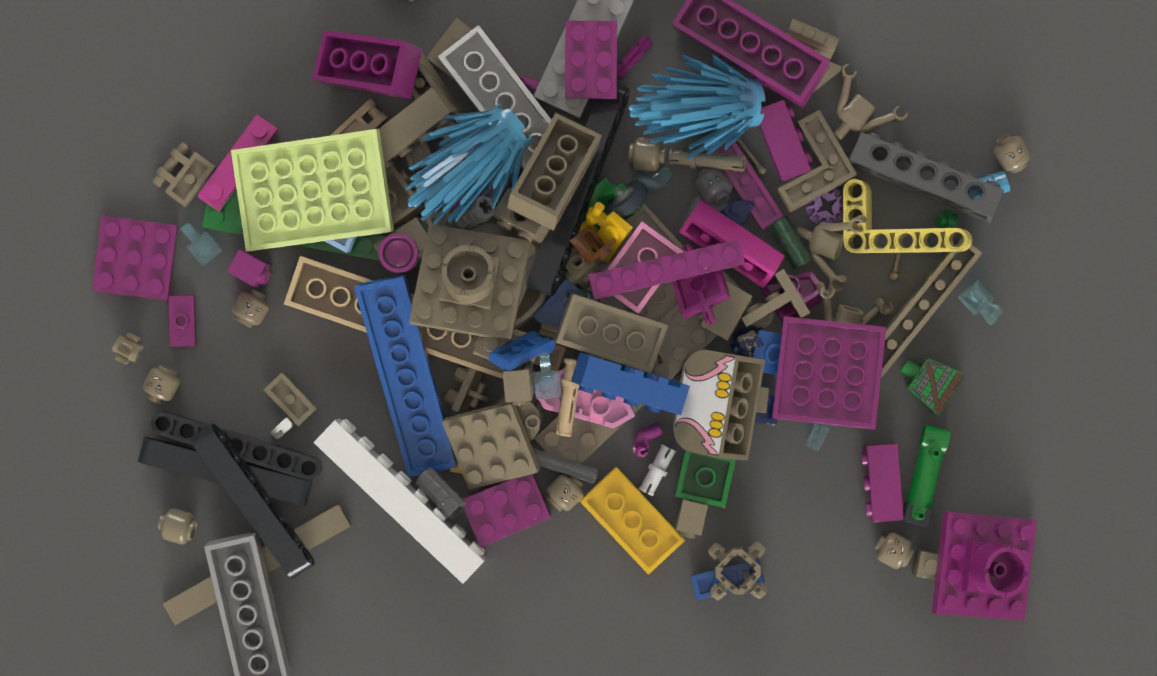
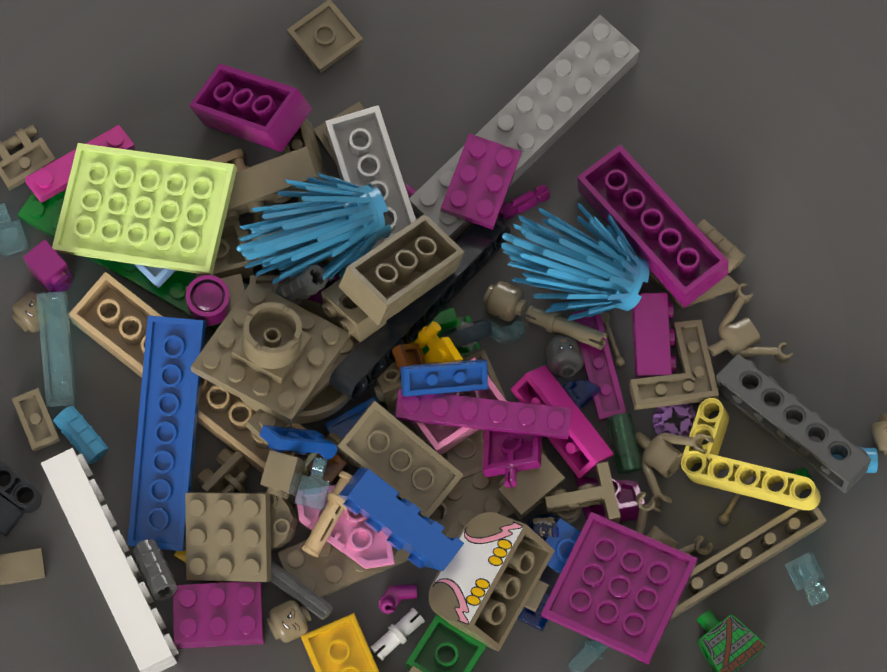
camera: 15 degrees right, 15 degrees down
white tile [270,417,295,439] -> none
none -> clear light blue plate [36,291,77,407]
none -> dark azure axle [53,405,109,465]
none -> blue tile [401,359,488,397]

